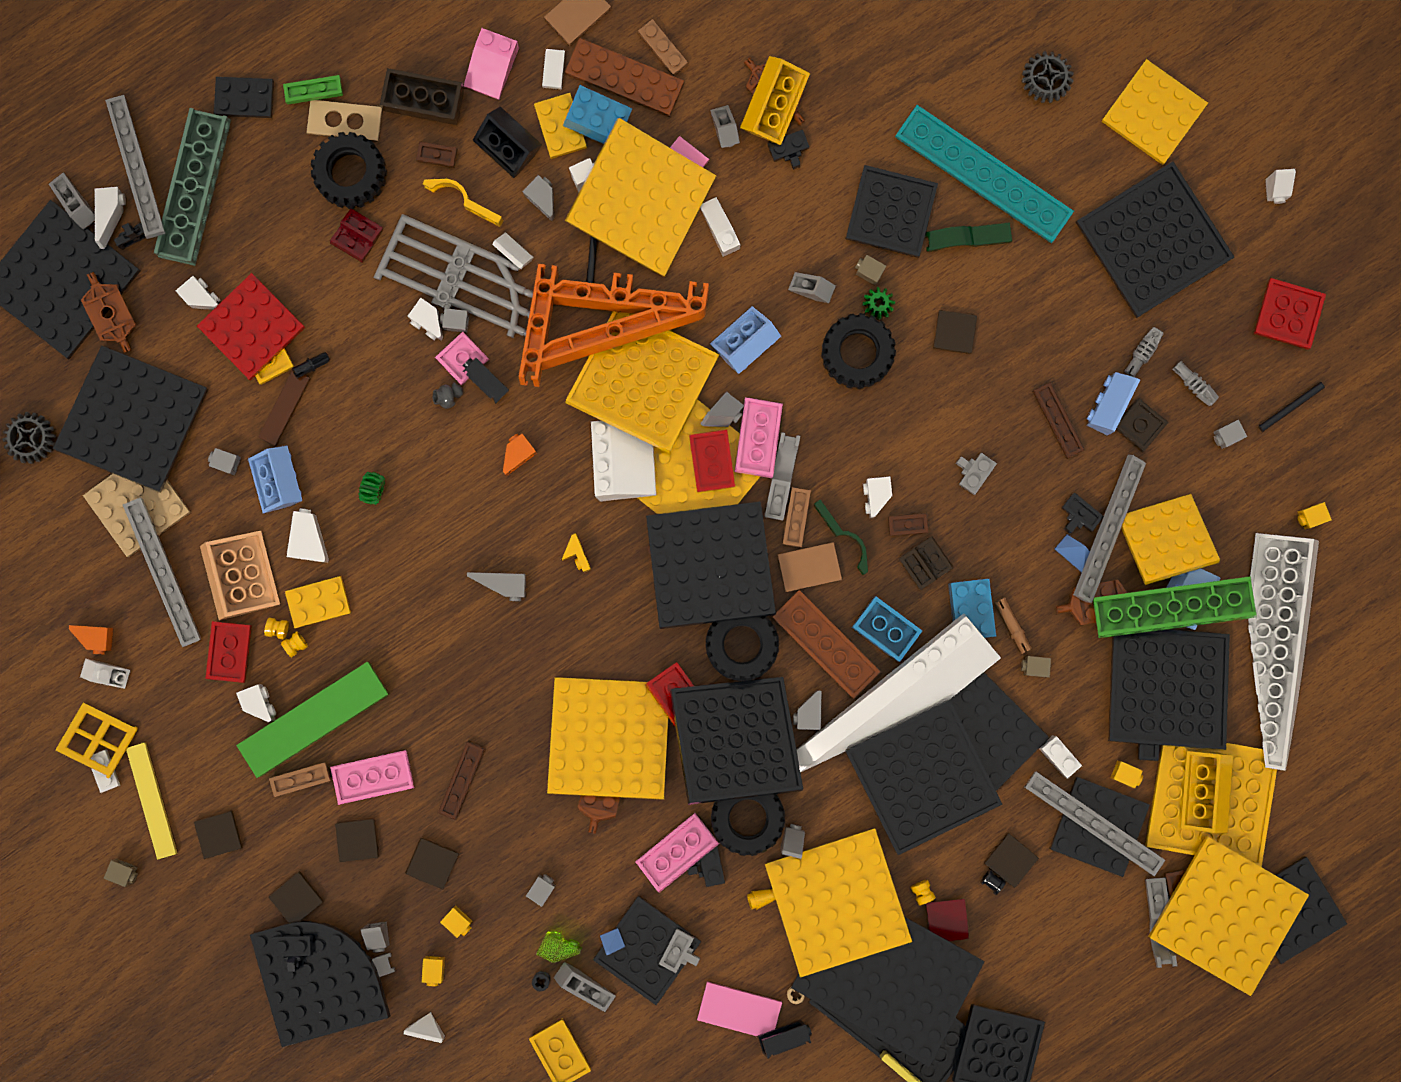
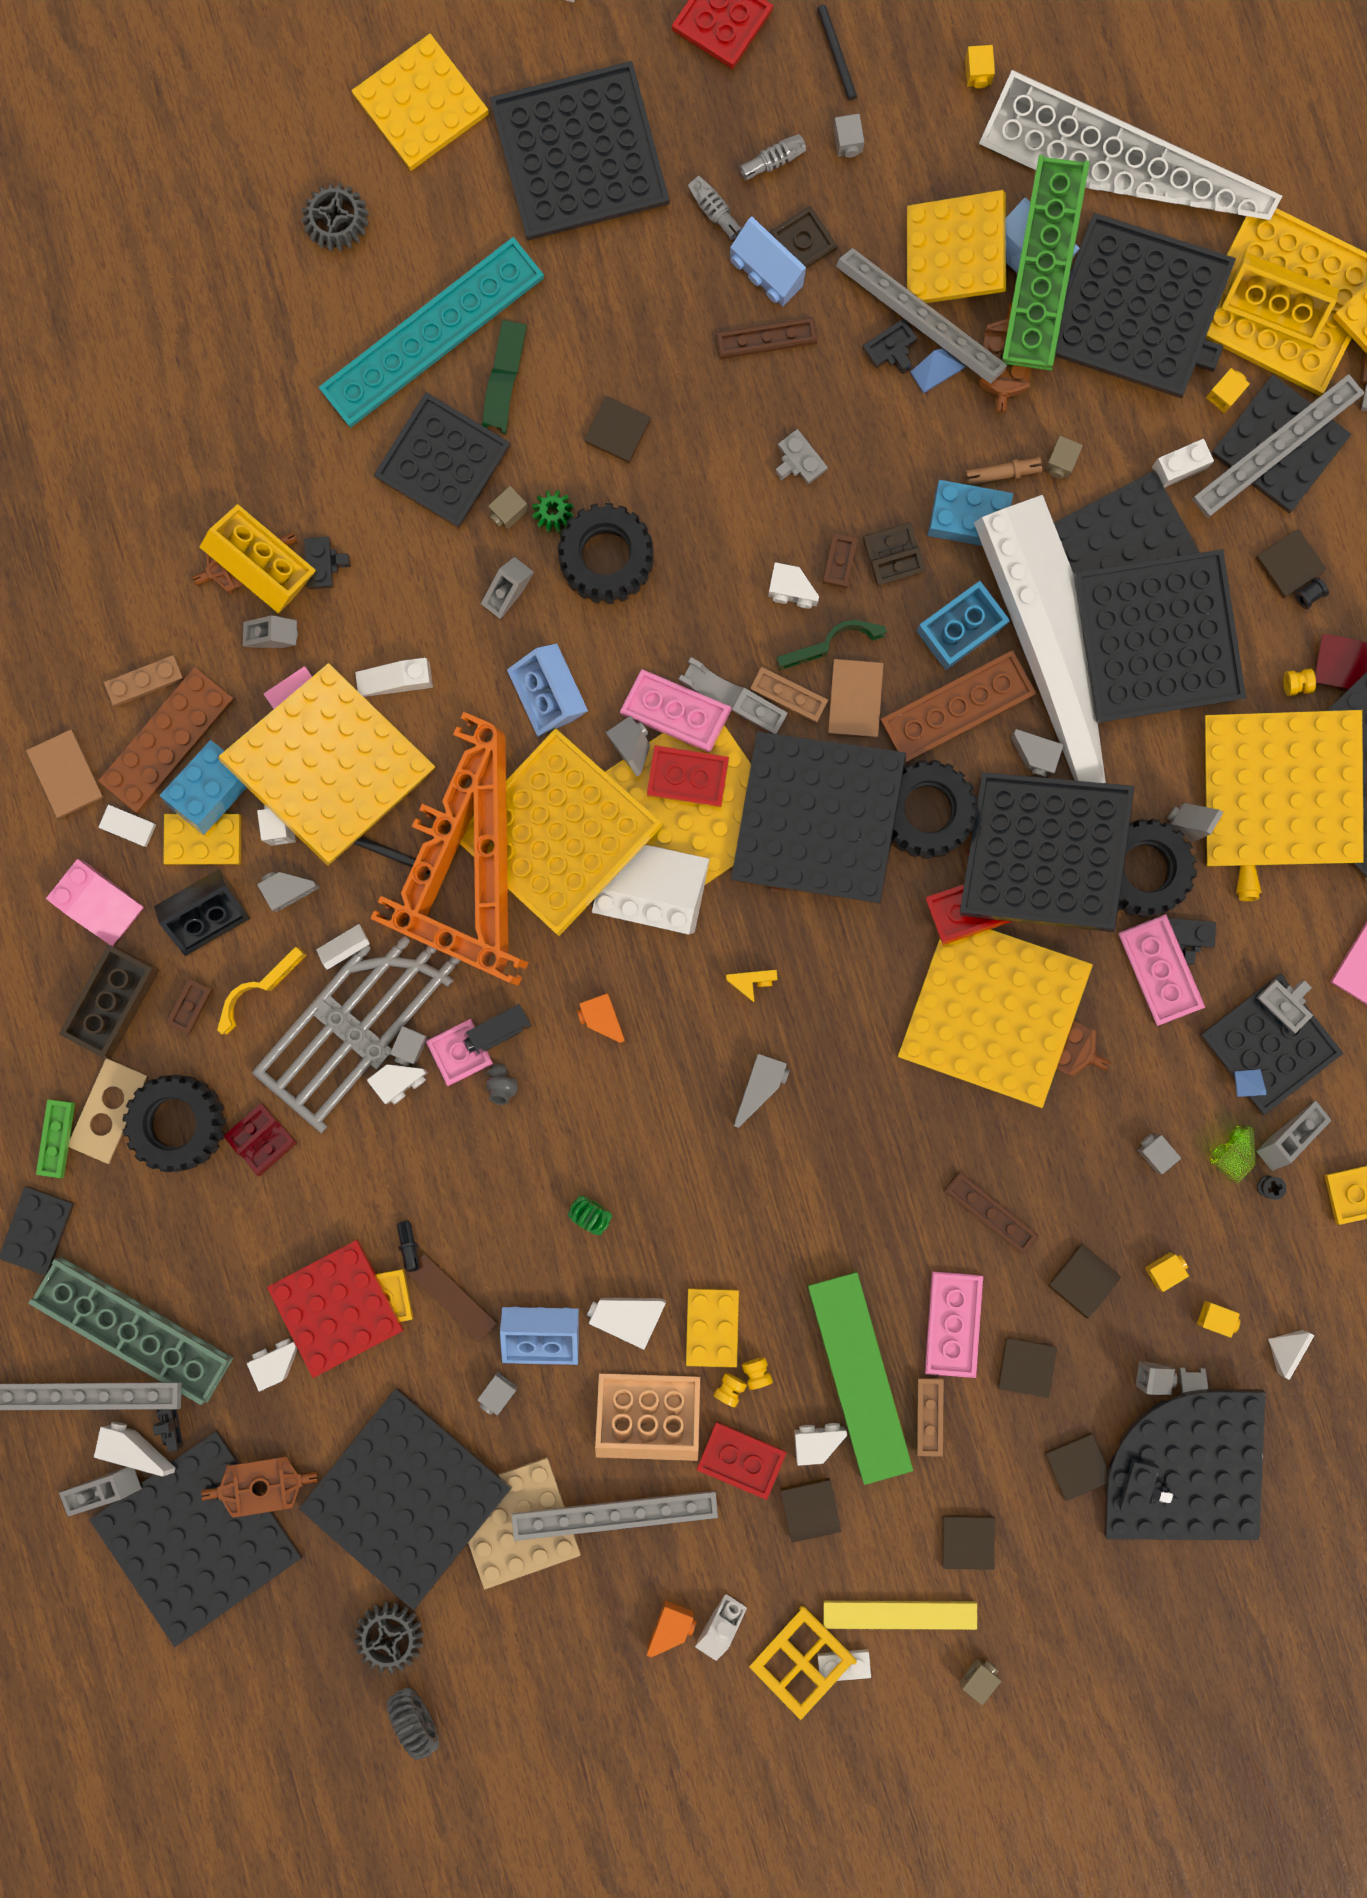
camera: 75 degrees left, 0 degrees up
none -> dark brown slope [780,1478,841,1543]

